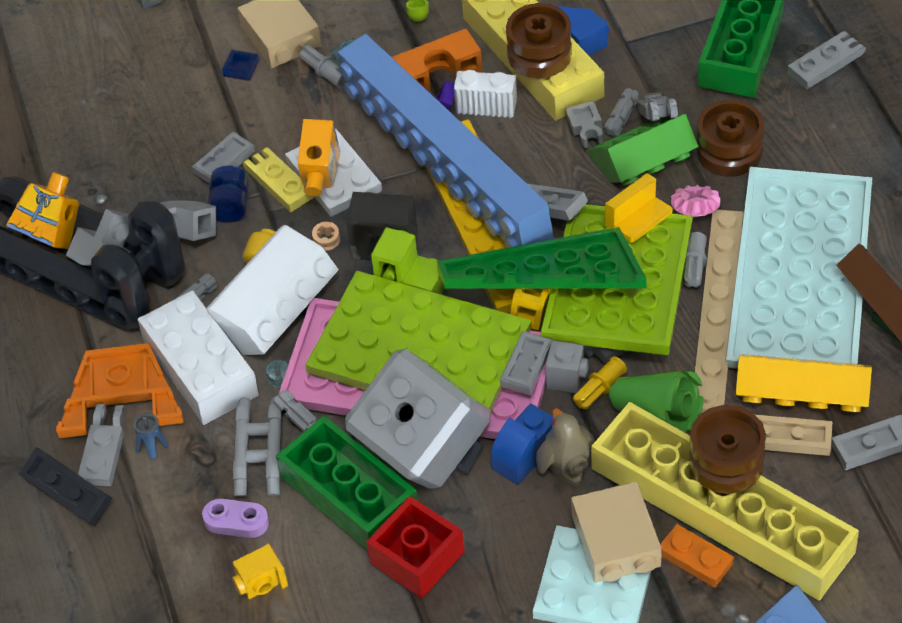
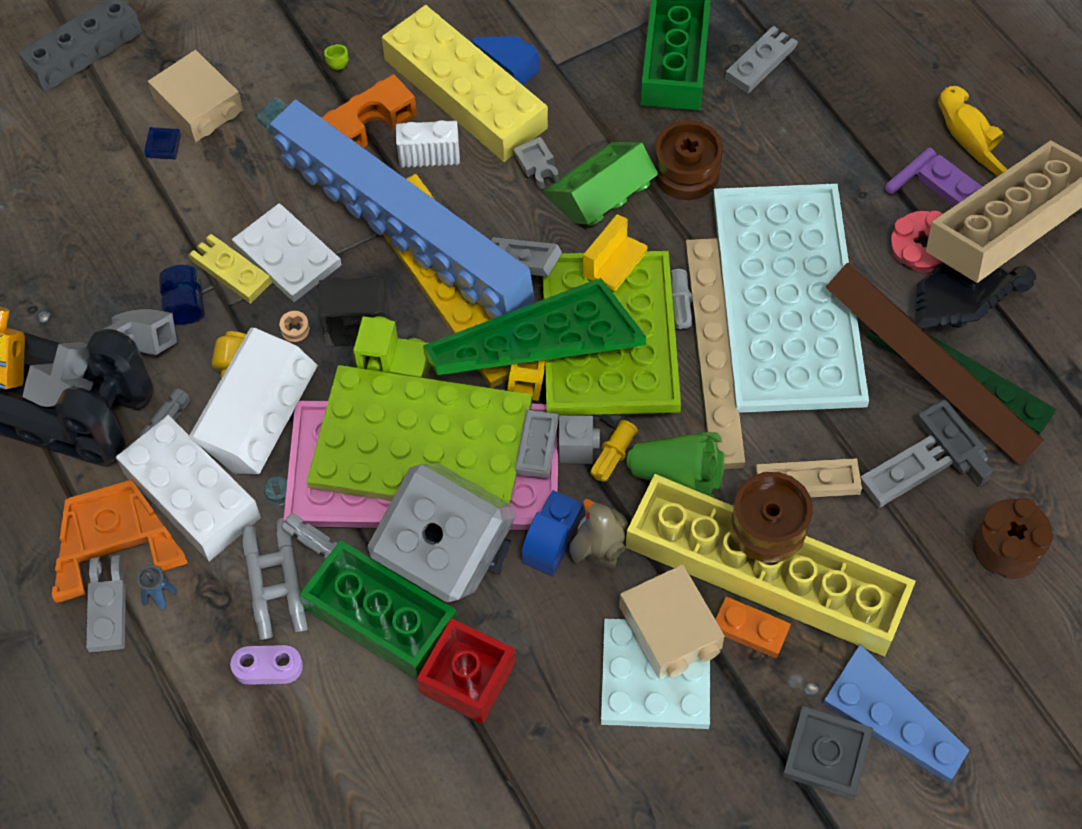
camera: 15 degrees left, 10 degrees up
black plate [18,447,113,526] -> none
light grey plate [192,132,256,187] -> none
yellow brick [231,544,288,600] -> none
light orange torso [298,119,340,197] -> none
light grey axle [299,45,346,89] -> none
dark purple tile [436,80,455,110] -> none
reddish brown wheel [506,3,572,79] -> none
light grey axle [604,88,639,137] -> none
light grey hinge [636,92,678,121] -> none
bright pink gear [671,184,720,217] -> none
yellow brick [736,354,872,412] -> none

